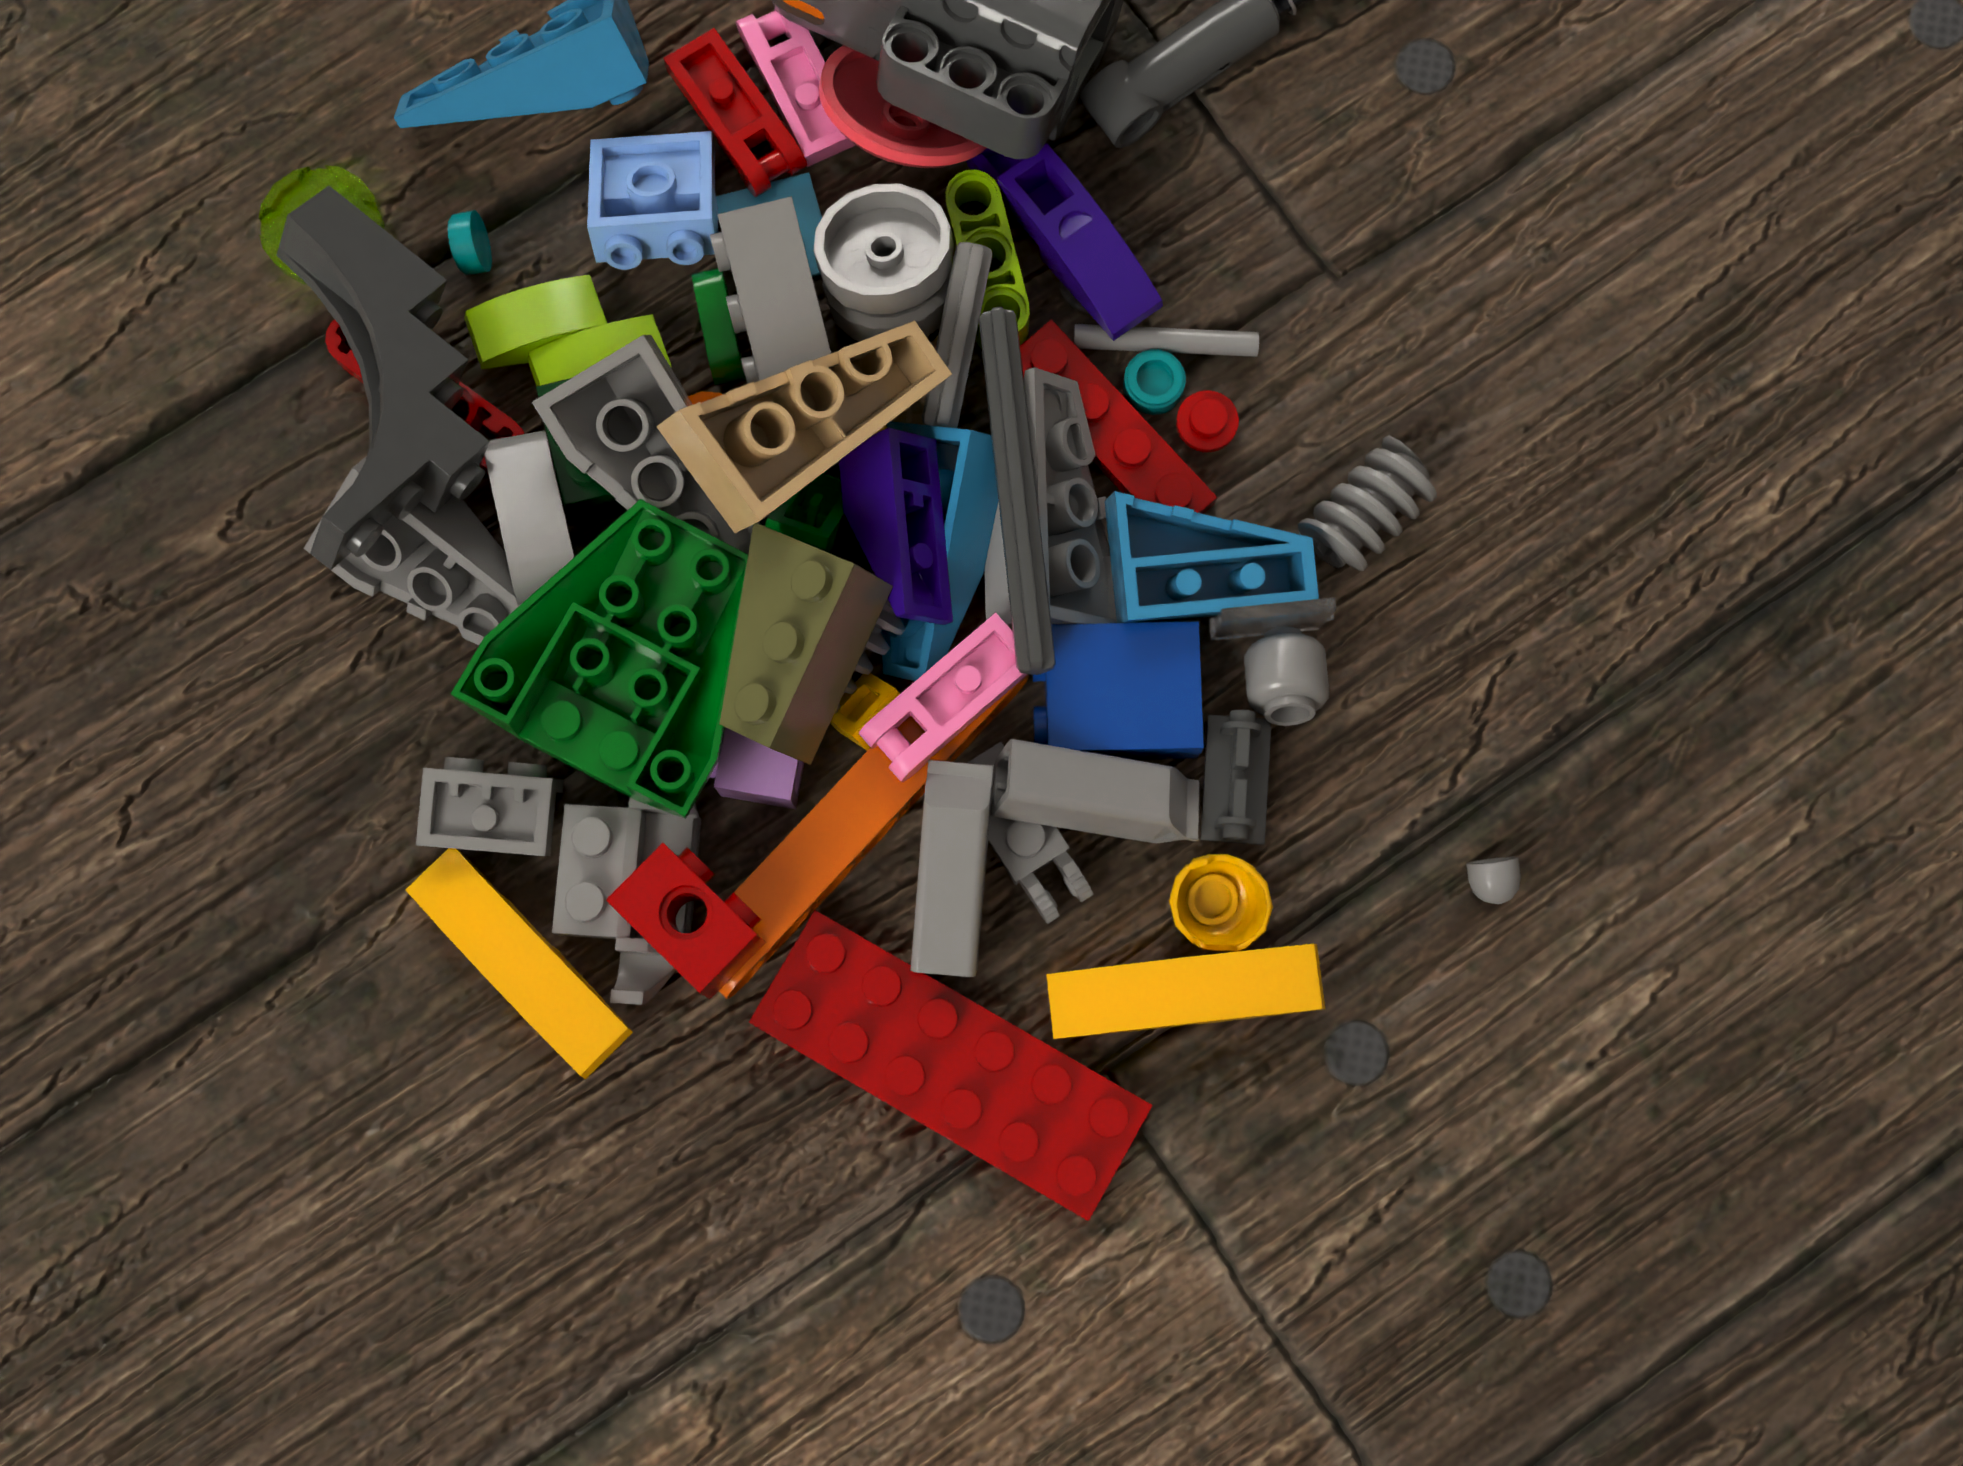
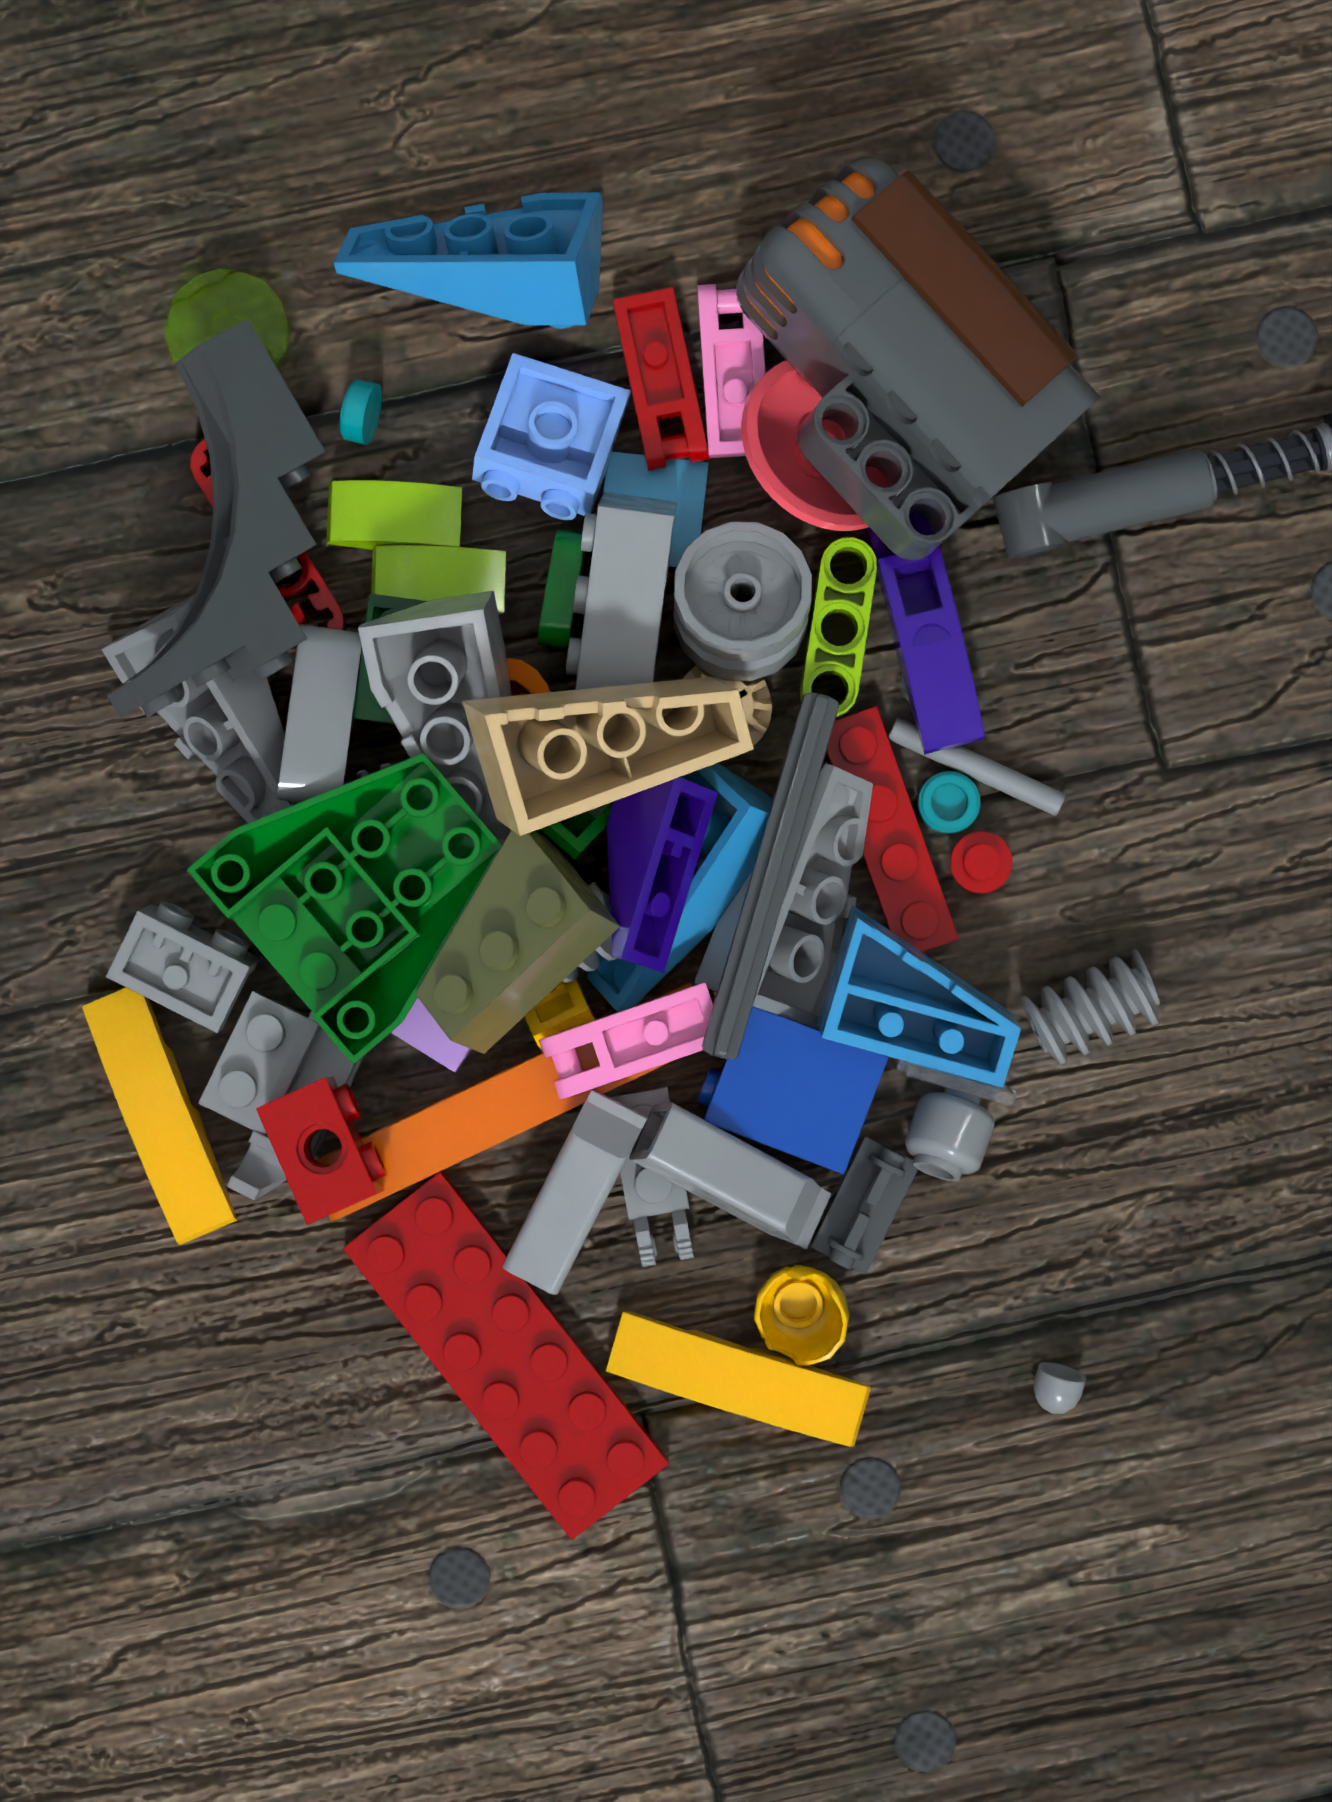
camera: 25 degrees right, 10 degrees up
light grey axle [922,242,992,428] -> none

